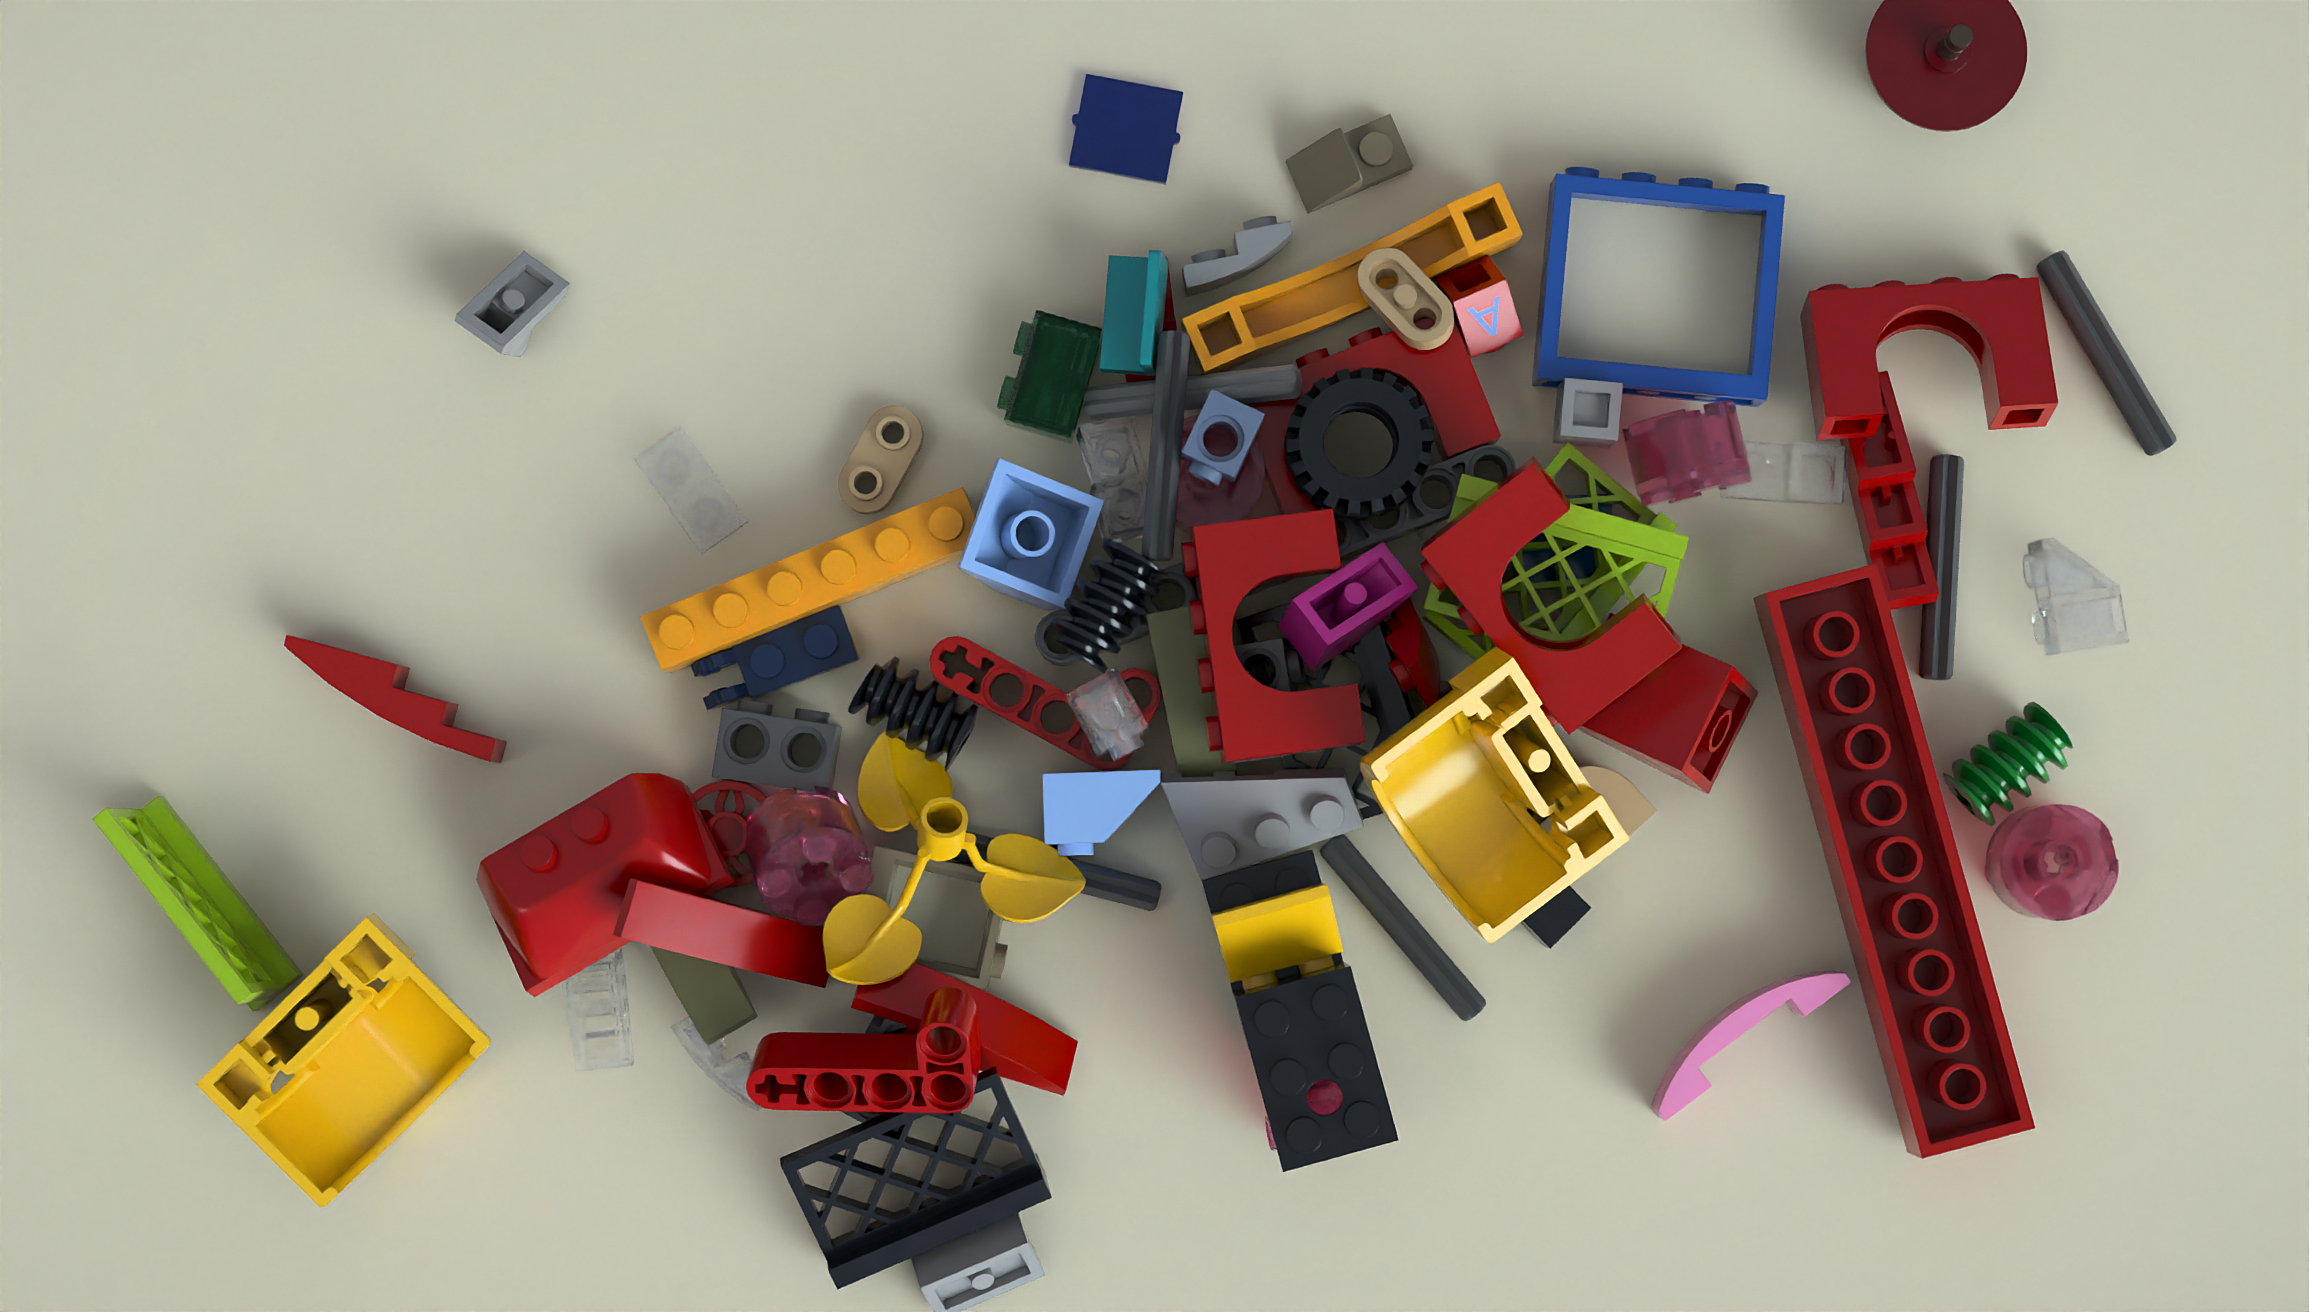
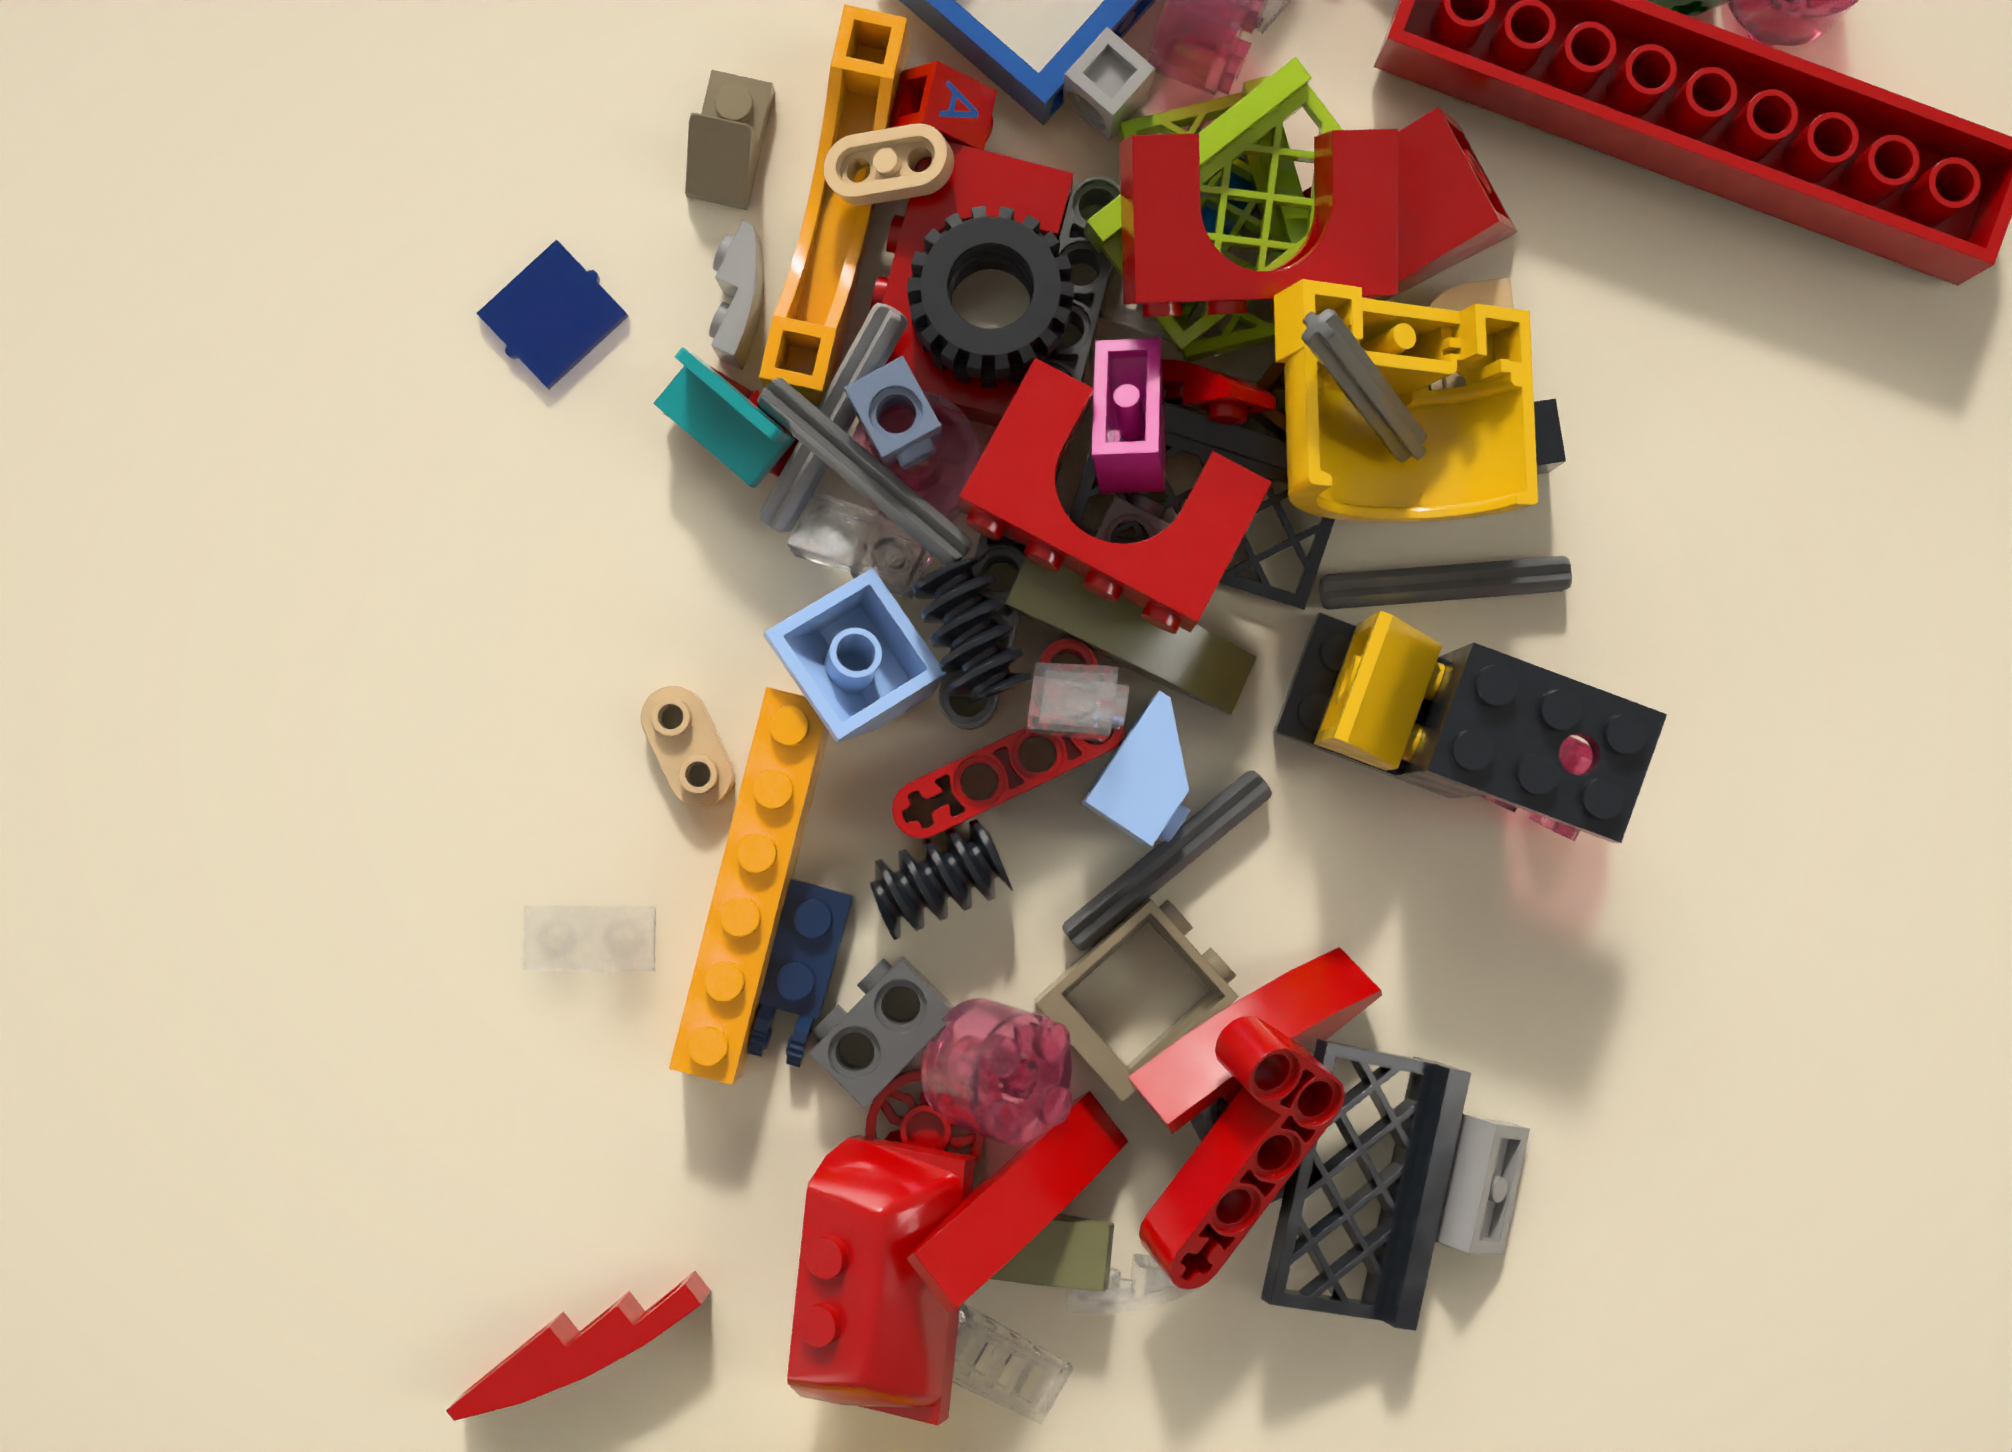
camera: 60 degrees left, 0 degrees up
light grey slope [455,251,570,357] -> none
yellow plant [822,730,1086,985] -> none
clear green brick [997,310,1102,444] -> none
light grey wing [1161,768,1364,881] -> none
bright pink slope [1651,971,1851,1121] -> none
none -> dark grey axle [1301,308,1427,462]

